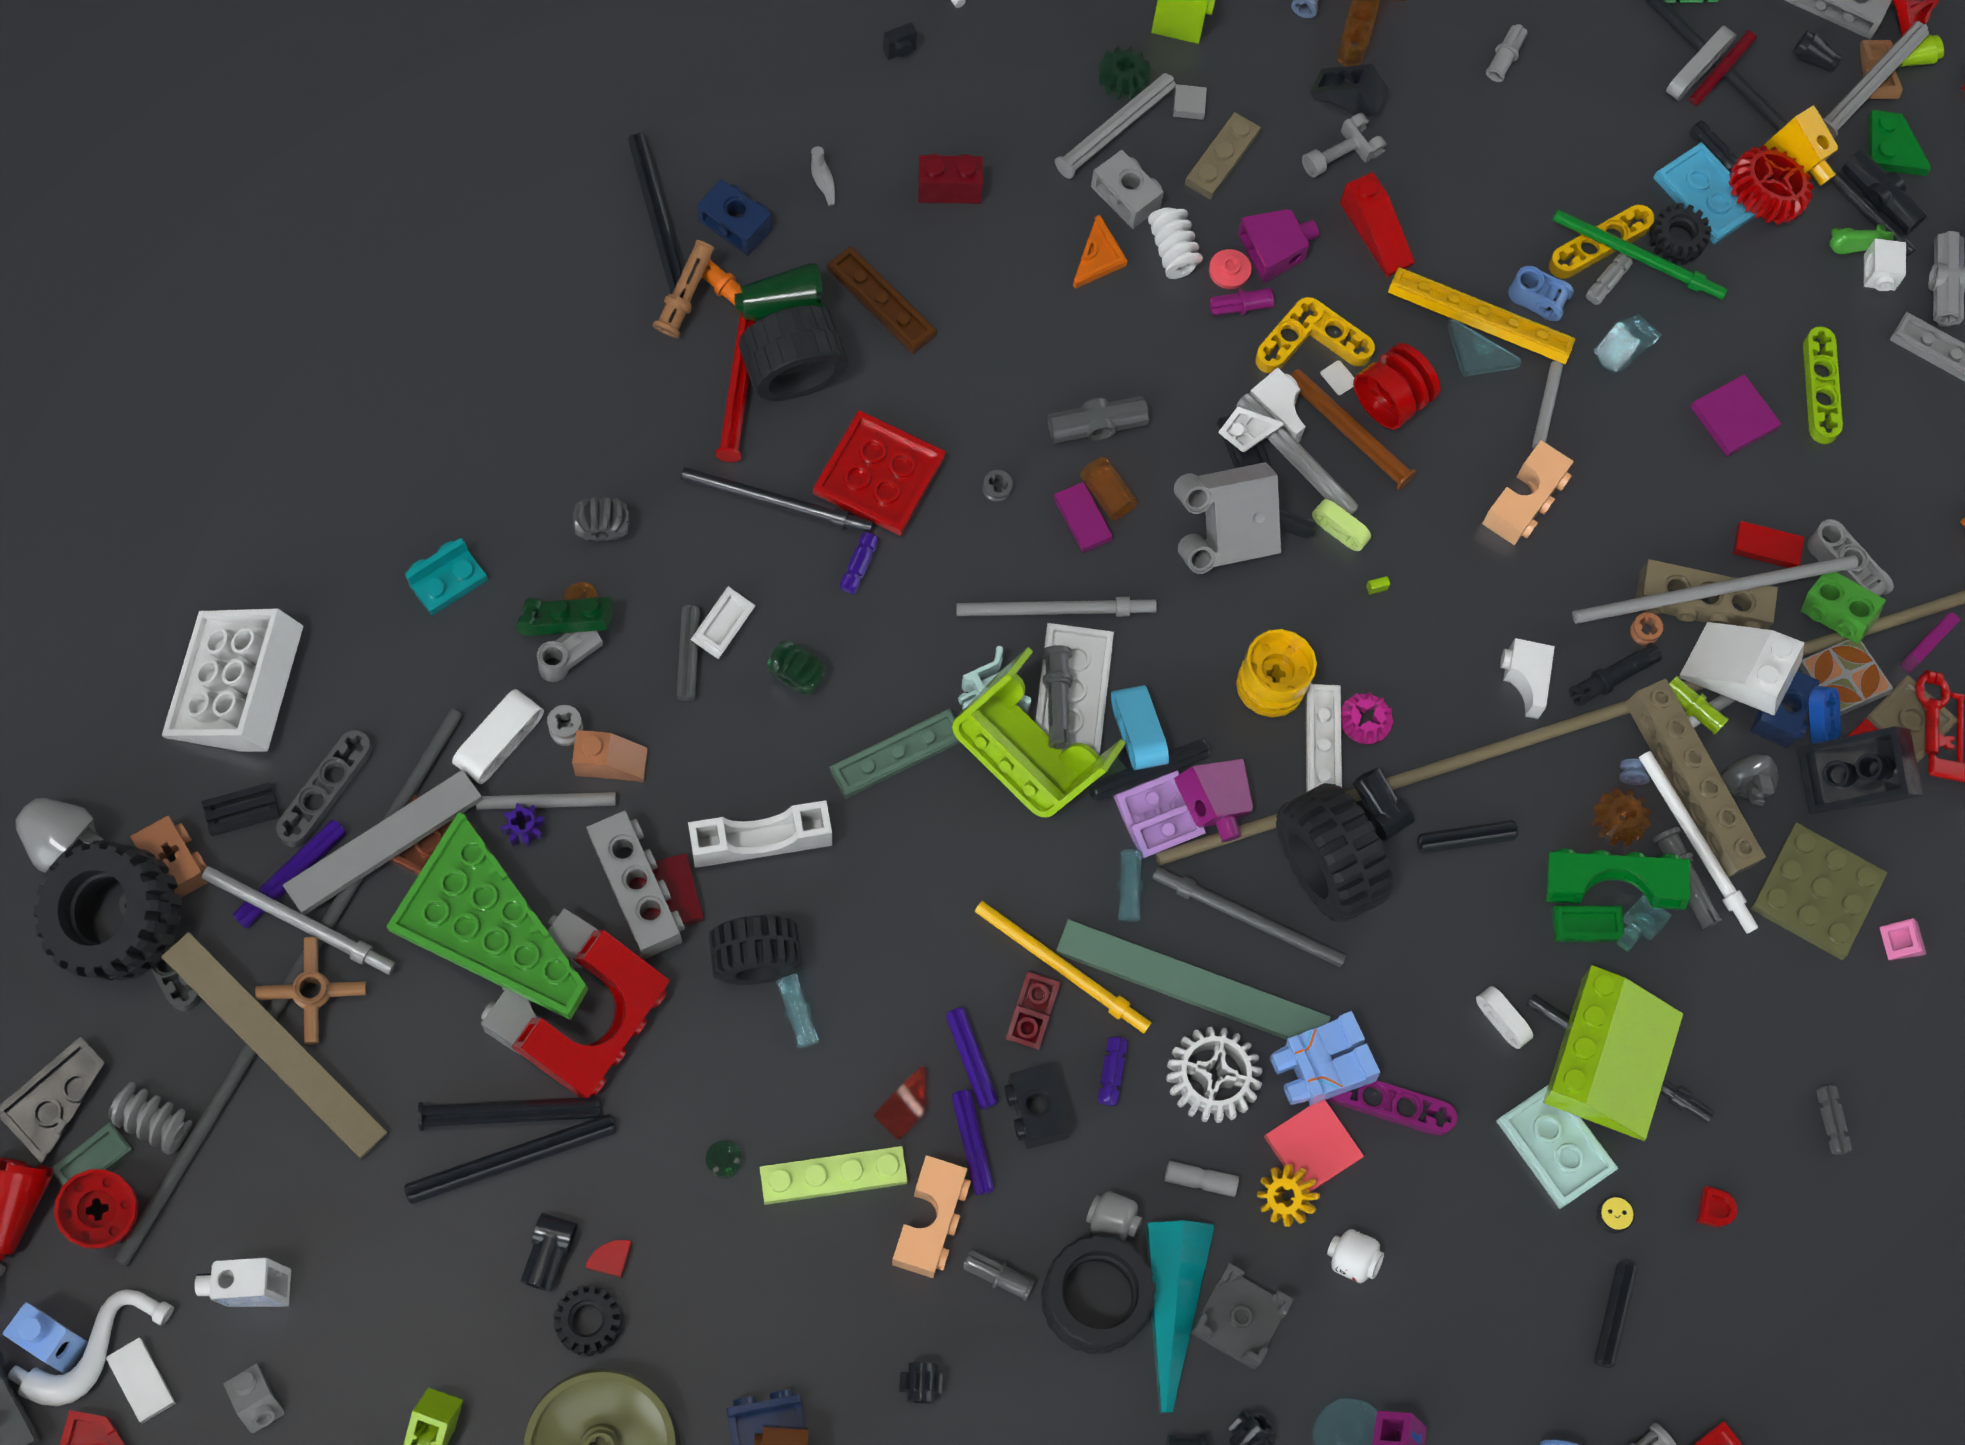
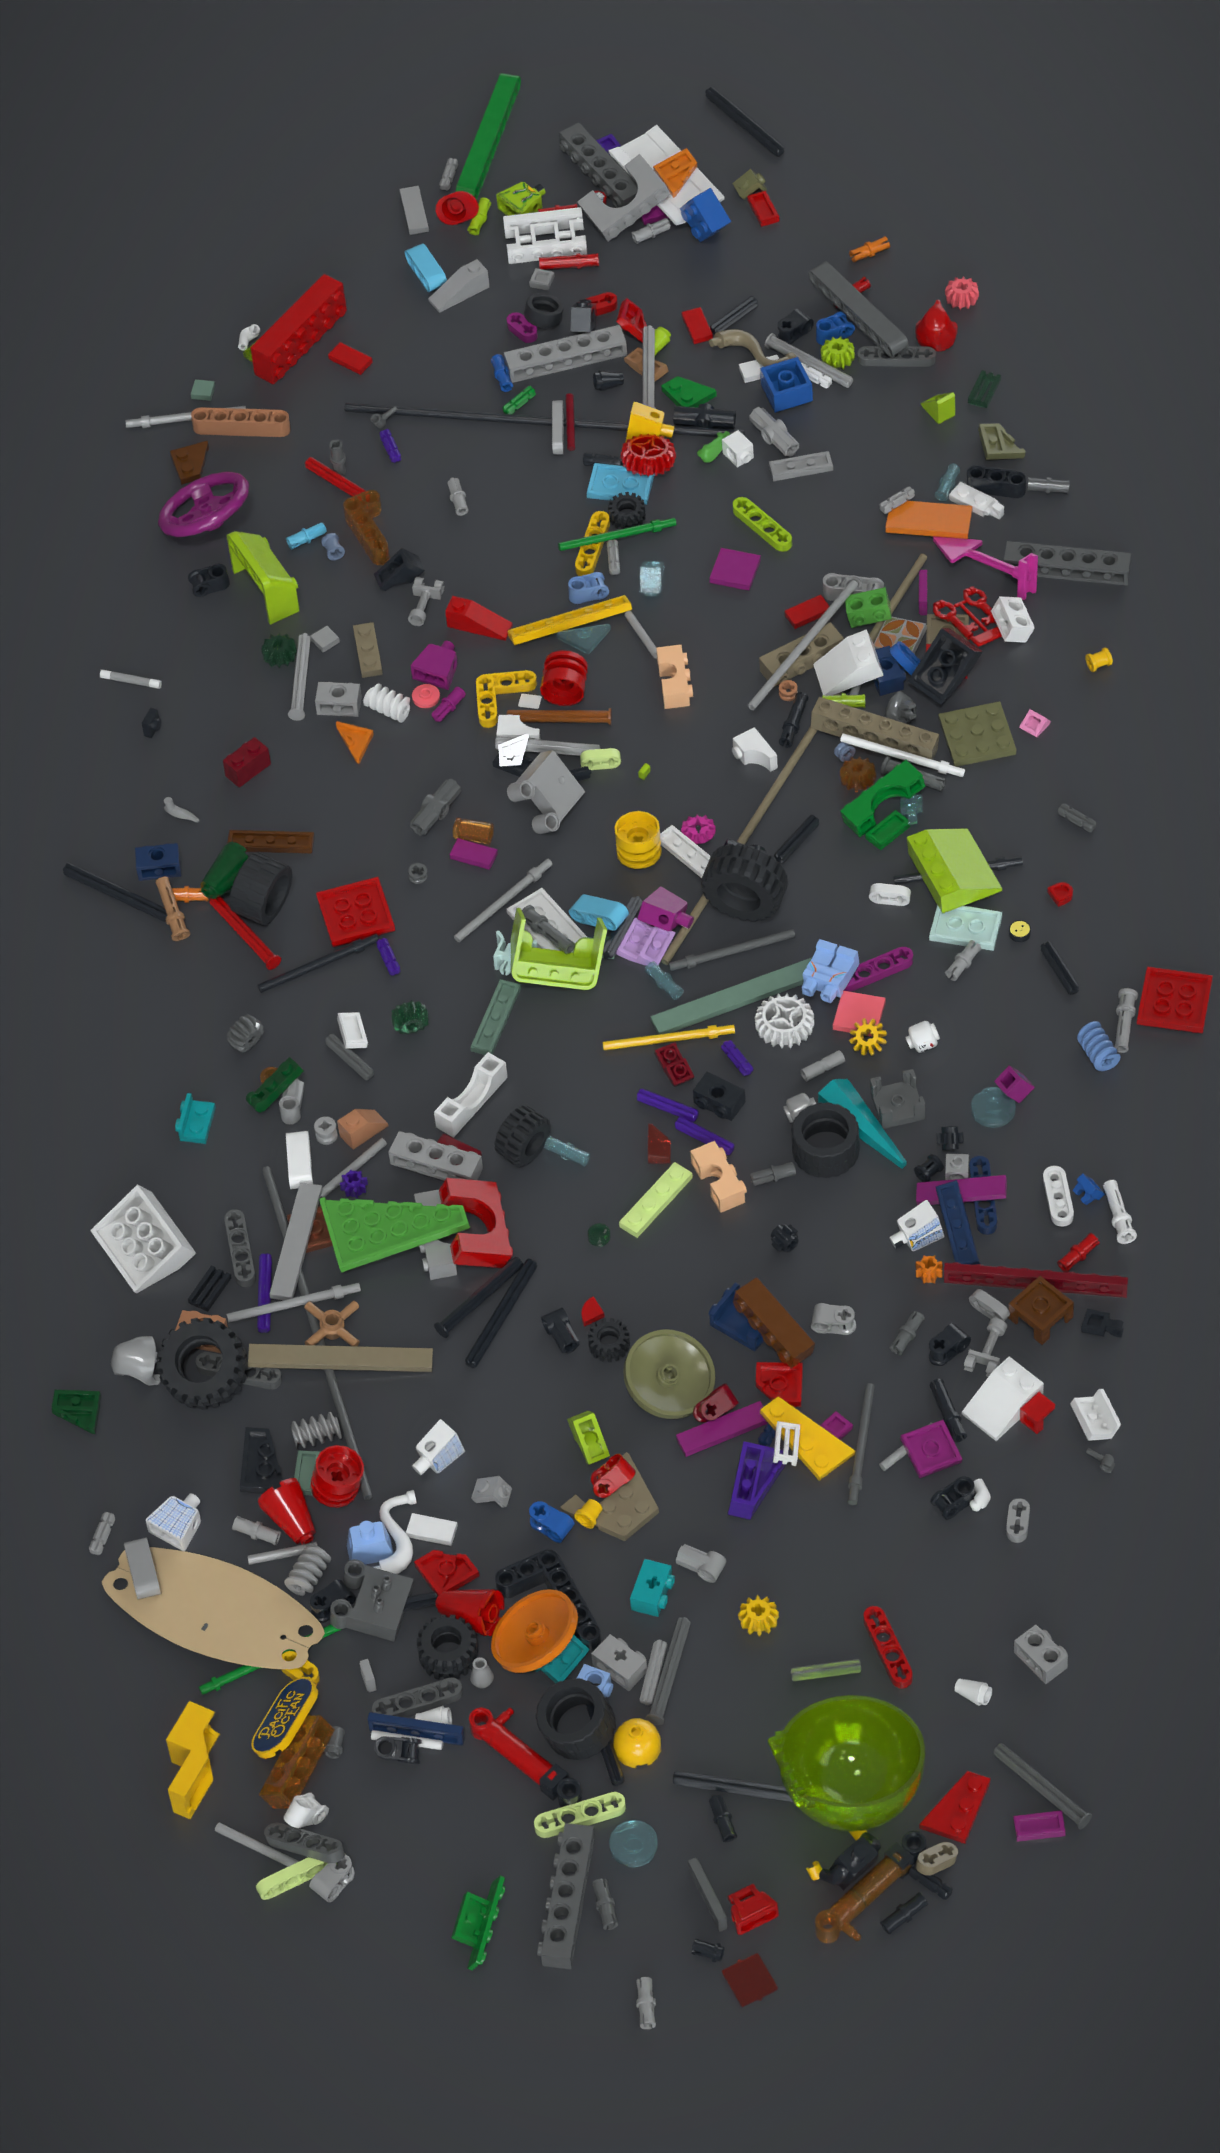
camera: 30 degrees left, 15 degrees down
none -> light grey pin [945,940,981,981]

